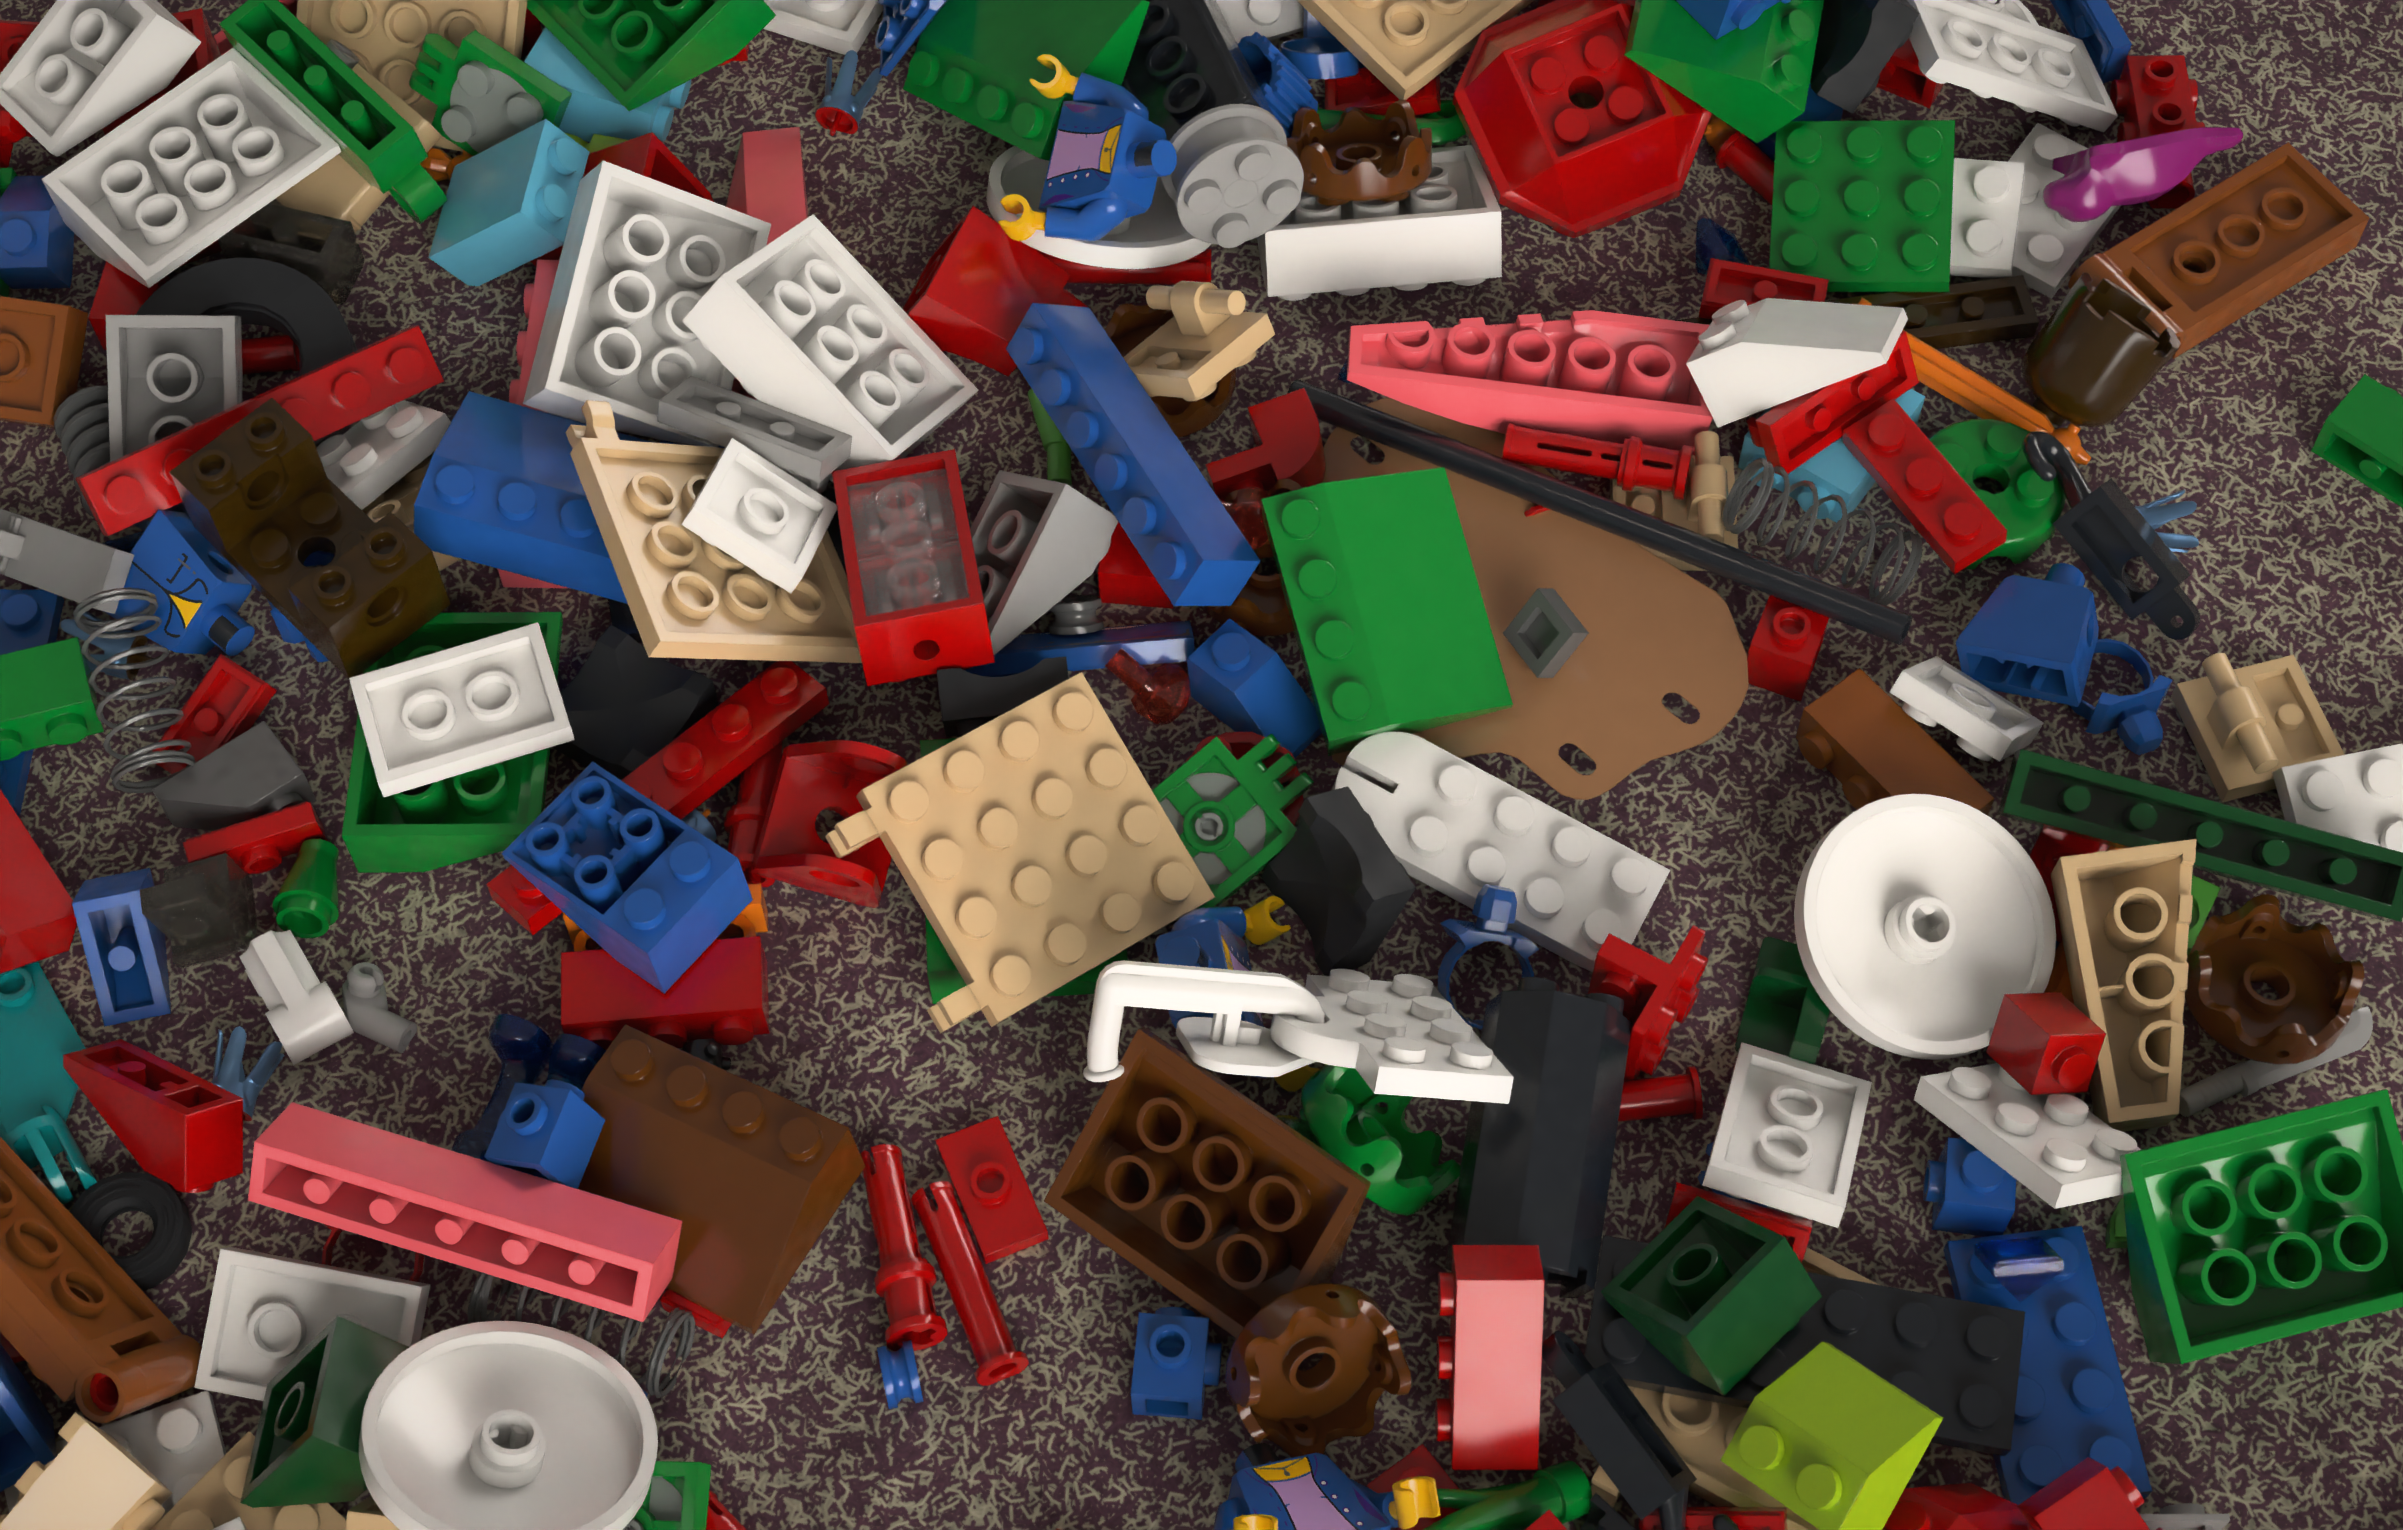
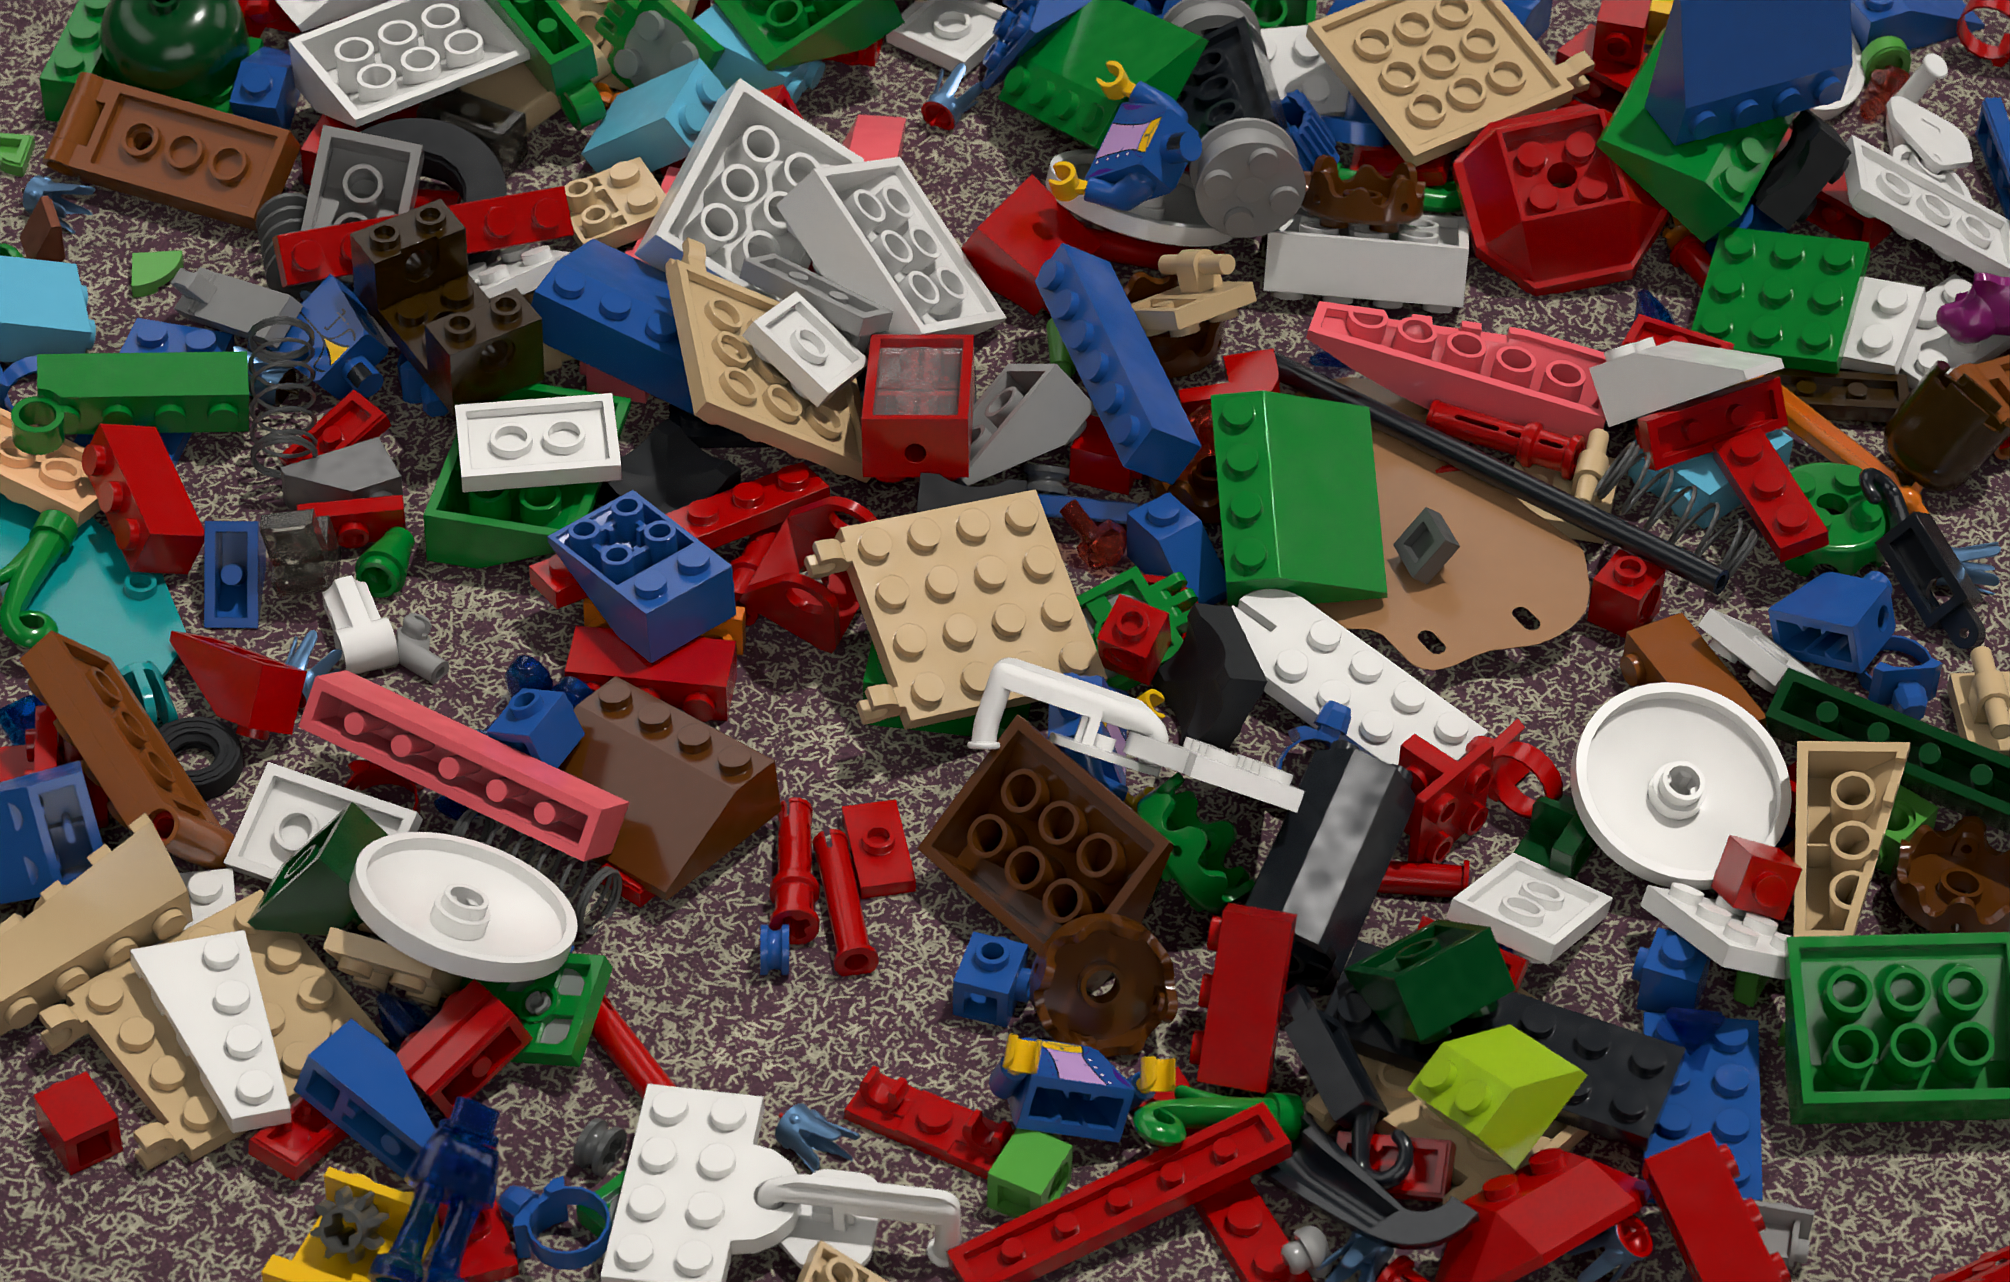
camera: 10 degrees right, 15 degrees down
none -> tan plate [564,156,666,249]
none -> red brick [1097,594,1172,686]
none -> red piece [1465,718,1563,819]

